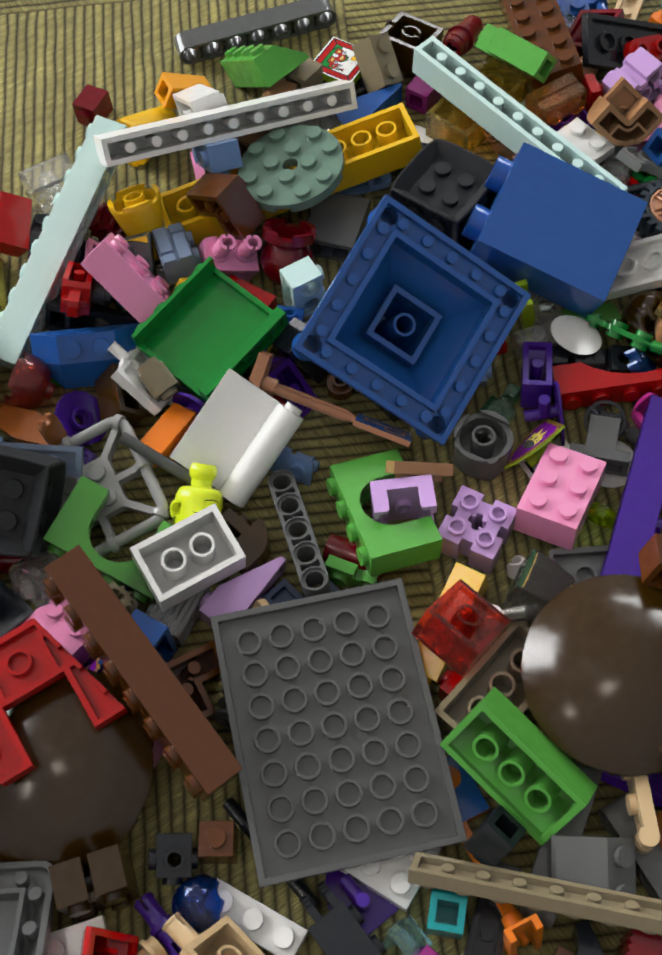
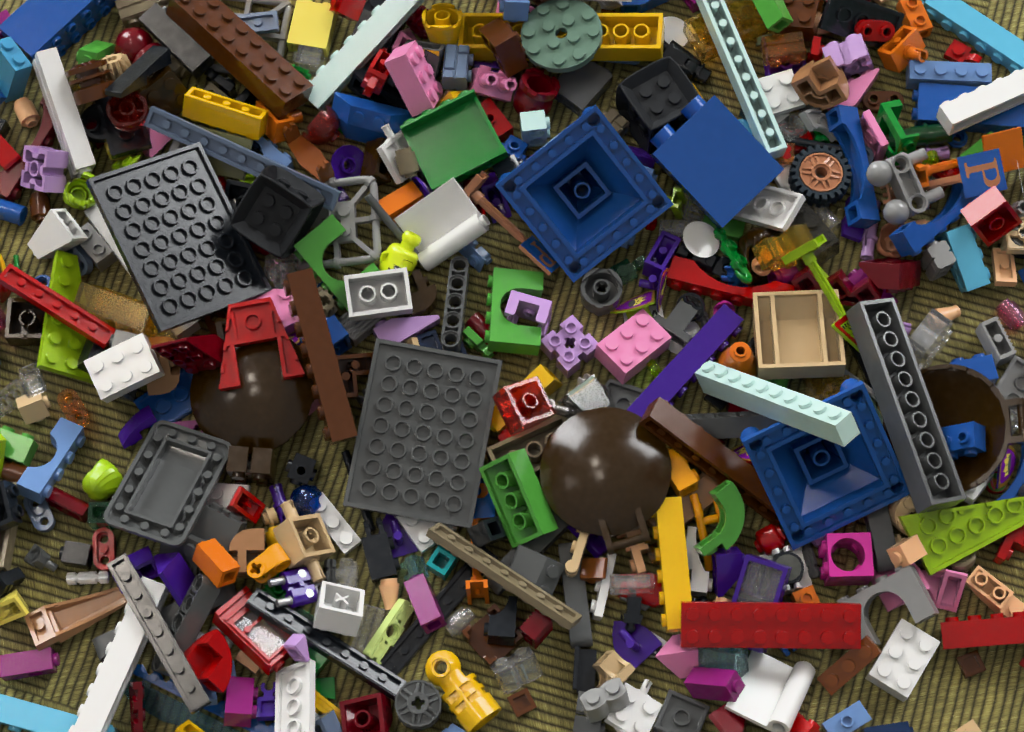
camera: 20 degrees right, 10 degrees up
reddish brown brick [198,820,239,864] -> none
medium nougat plate [385,460,454,482] -> none

